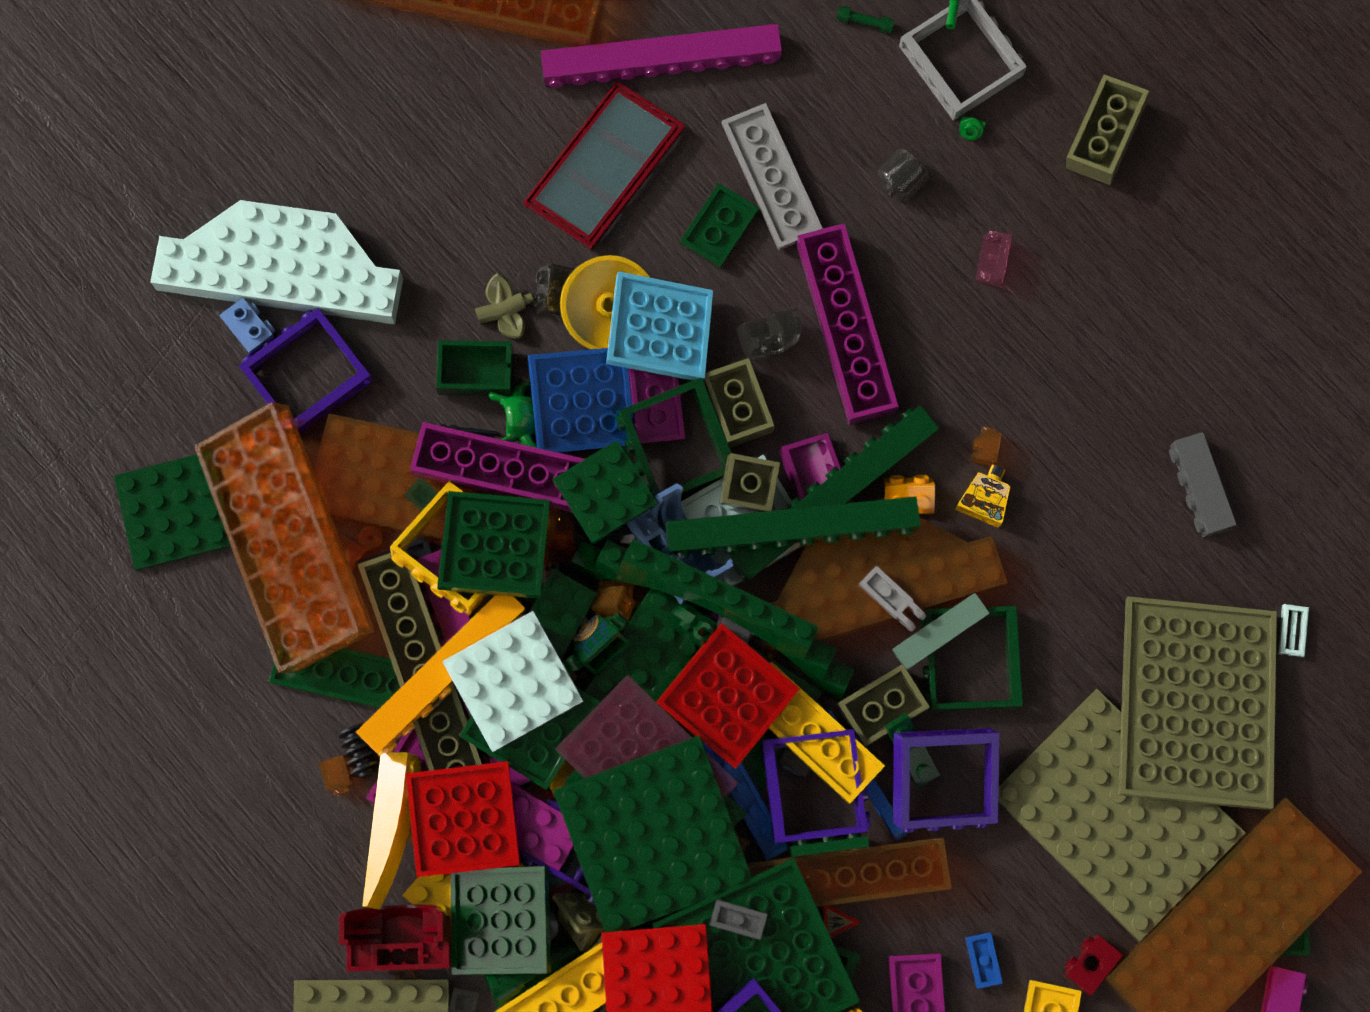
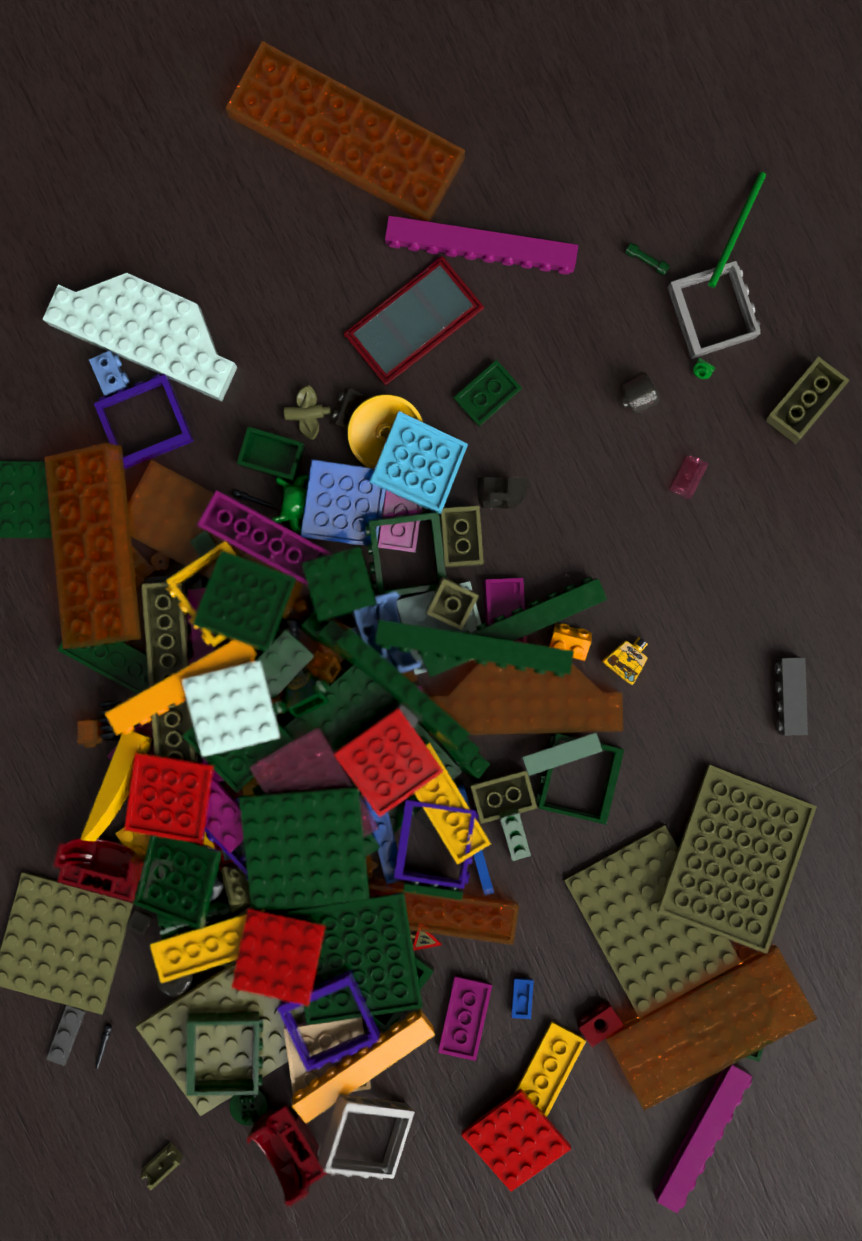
camera: 20 degrees right, 10 degrees up
dark green plate [674,606,715,645] -> none
dark grey plate [710,899,767,940] -> none
light grey plate [722,103,823,251] -> none
magenta brick [796,223,898,426] -> none
light grey hinge [859,566,926,631] -> none
dark purple window [893,728,999,832] -> none
clear orange brick [970,427,1002,466] -> none
light aqua tile [1278,604,1309,658] -> none

